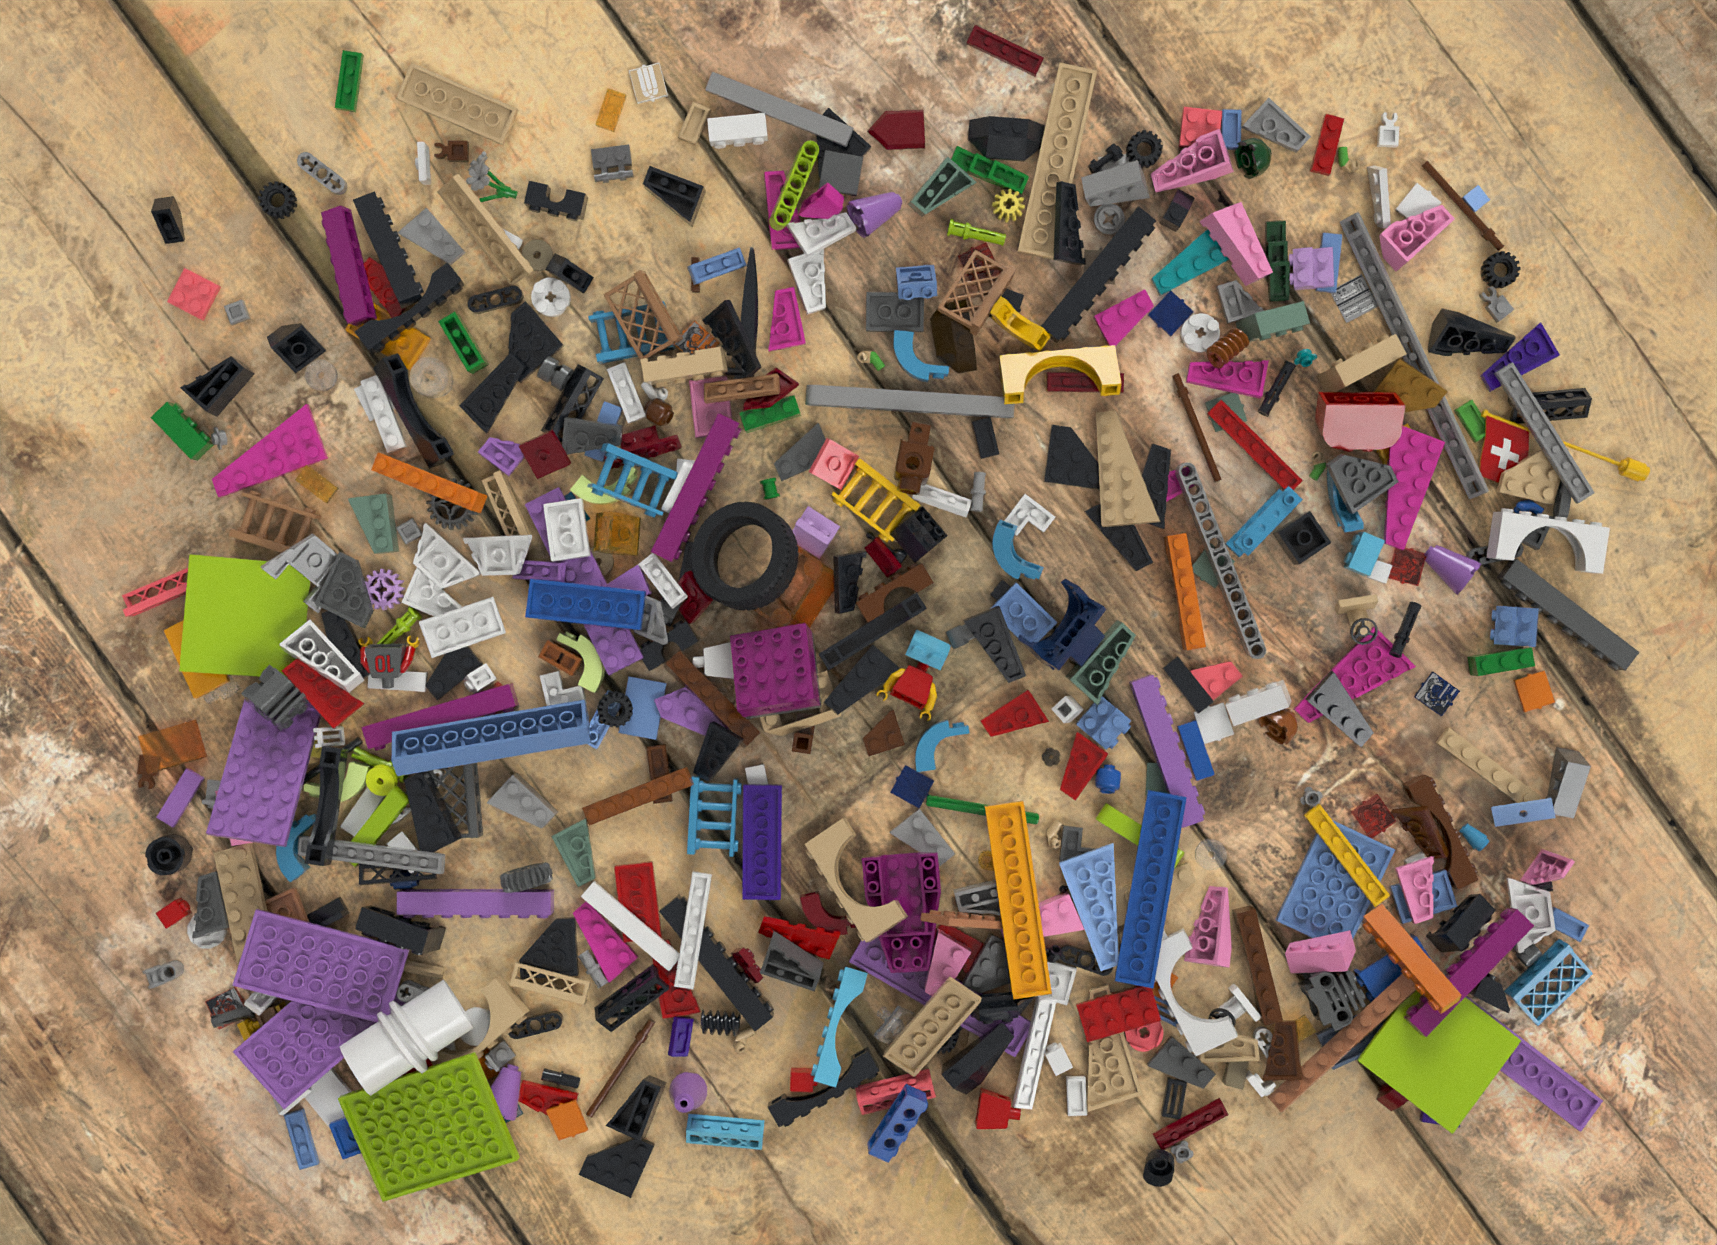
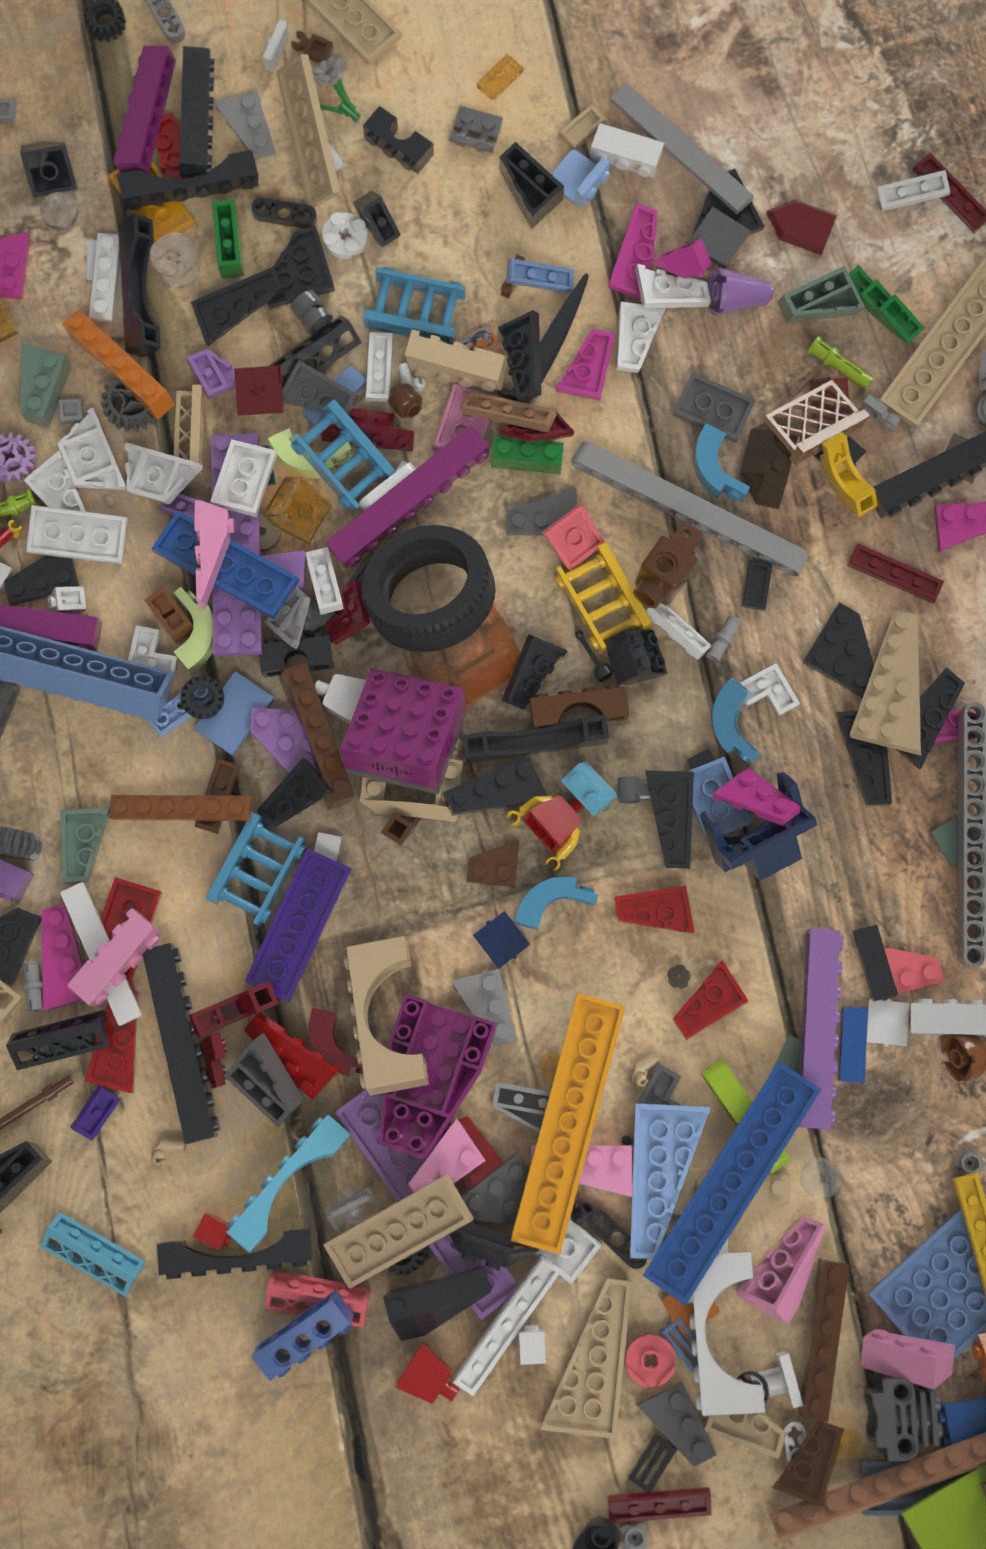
camera: 20 degrees right, 10 degrees down
light grey wedge [487,773,558,829] -> none
dark tan piece [522,239,554,272] -> none
medium nougat fence [603,270,683,359] -> none
piece [629,63,668,104] -> none
medium lavender cone [669,1072,707,1113] -> none
white tile [674,871,712,990] -> none
black piece [700,1009,741,1037] -> none
green bush [759,478,780,500] -> none
lime beam [769,140,819,231] -> none
lavender bracket [793,506,840,559] -> none
arm [857,351,885,371] -> none
dark red tile [864,536,902,578] -> none
medium blue plate [896,265,937,300] -> none
nougat plate [921,910,1002,929] -> none
green axle [926,795,1039,824] -> none
black wedge [968,116,1045,162] -> none
light yellow gear [992,189,1025,223] -> none
yellow arch [999,345,1121,405] -> none
white brick [1052,696,1084,723] -> none
black wing [1053,181,1086,266] -> none
sand green wedge [1066,620,1136,705] -> none
white tile [1066,1076,1087,1116] -> none
medium blue plate [1076,696,1131,750] -> none
red plate [1076,986,1161,1042] -> none
blue head [1095,765,1121,794] -> none
orange arch [1164,533,1206,650] -> none
dark tan slope [1222,1061,1249,1090] -> none
white bracket [1246,1070,1276,1097] -> none
none -> bright pink wedge [67,908,162,1007]
none -> dark red arch [188,981,279,1038]
none -> bright pink wedge [194,500,235,609]
none -> light blue bracket [552,150,611,208]
none -> dark pink wing [713,768,800,826]
none -> light grey plate [859,394,900,431]
none -> white plate [877,170,950,212]

